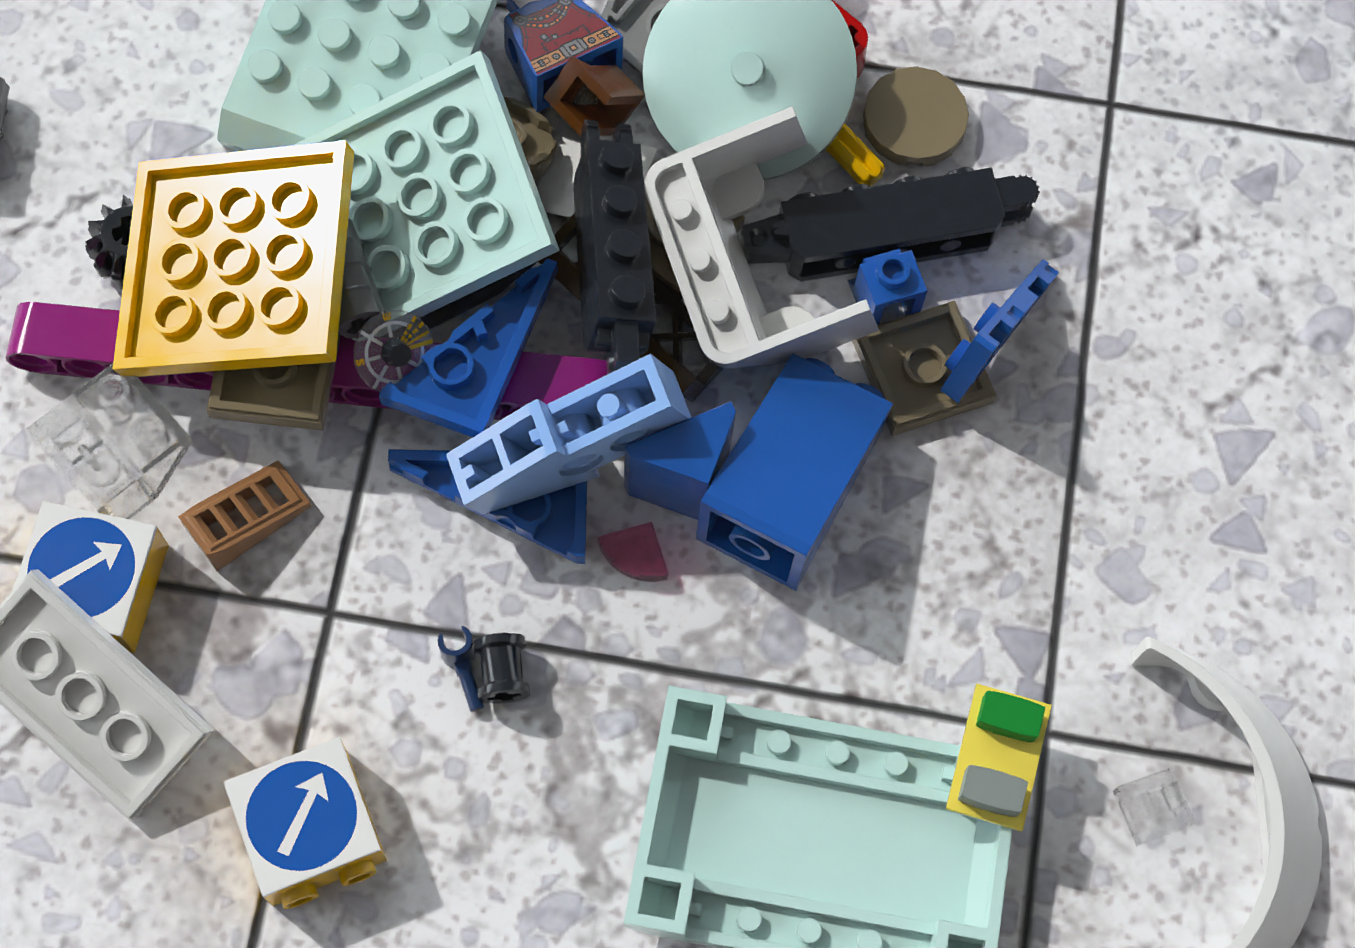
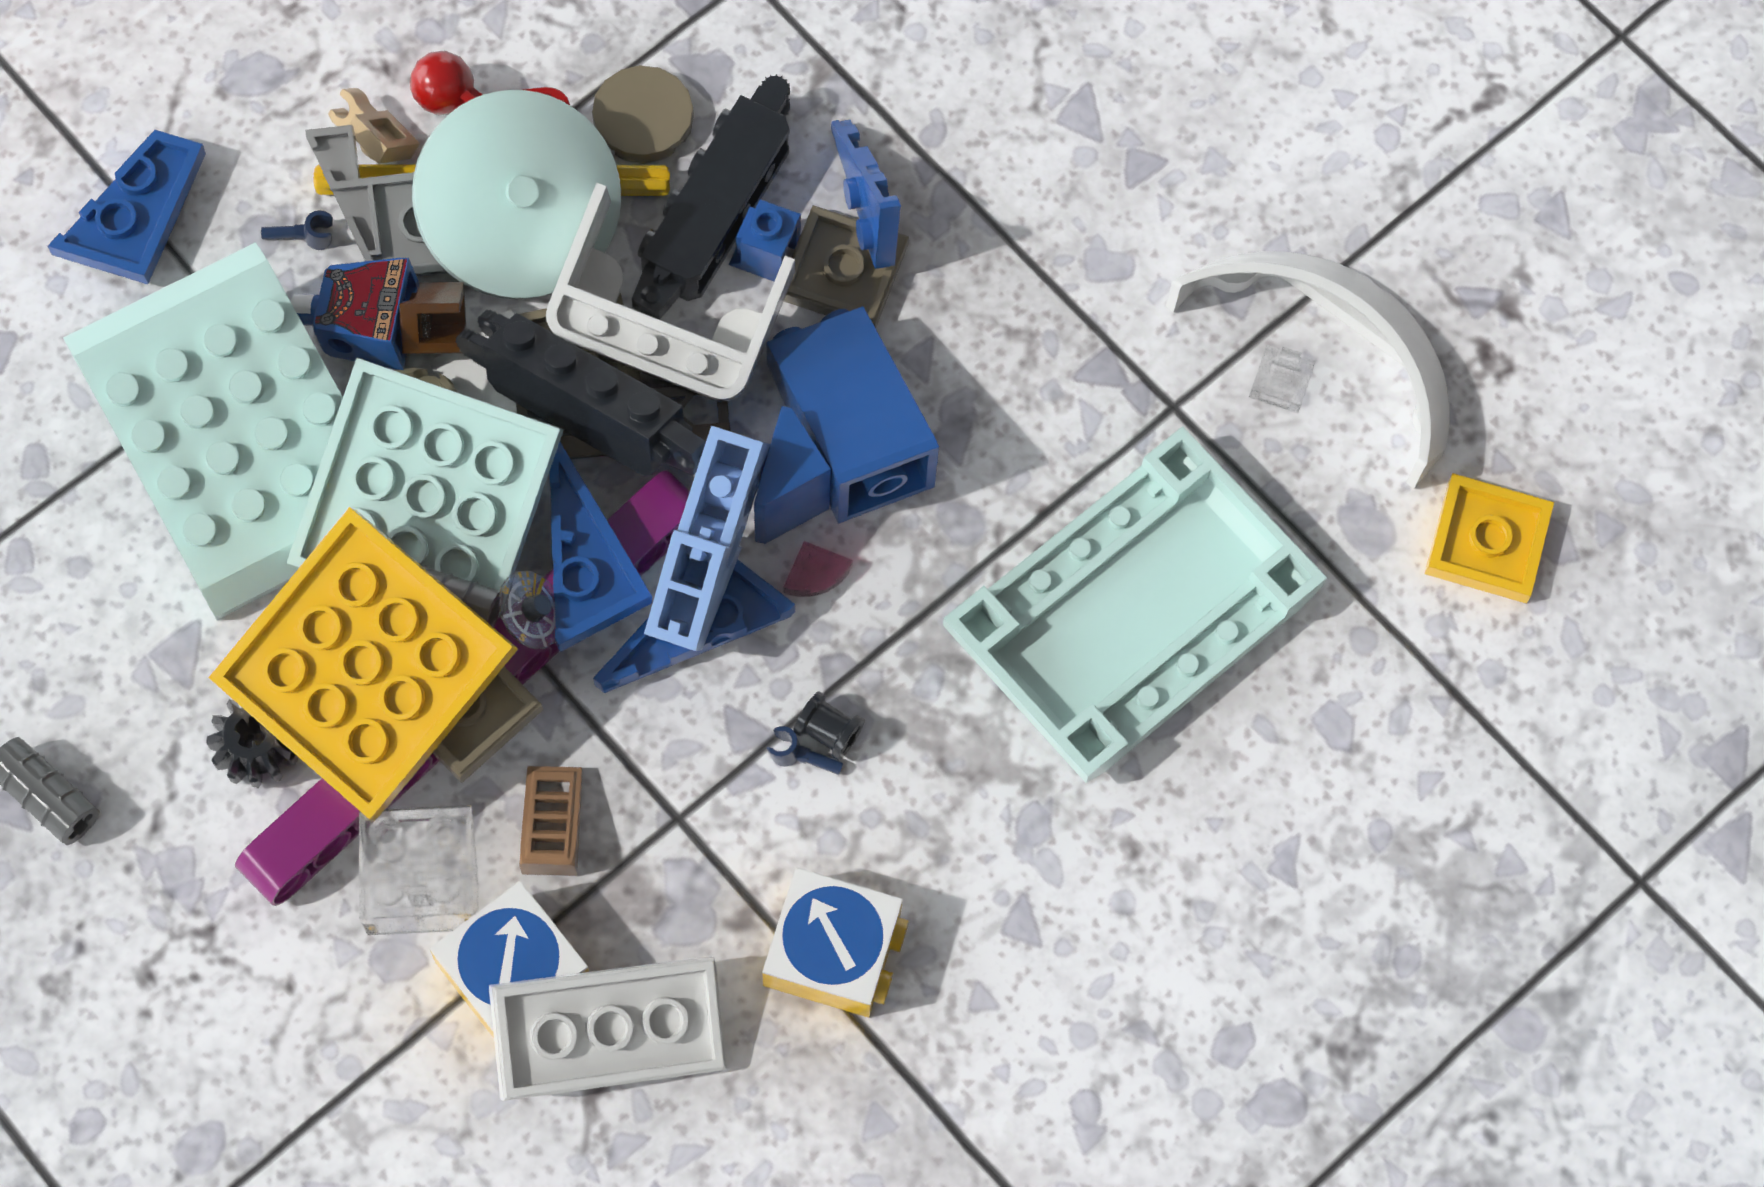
camera: 50 degrees left, 0 degrees up
piece [945,684,1052,832] -> none

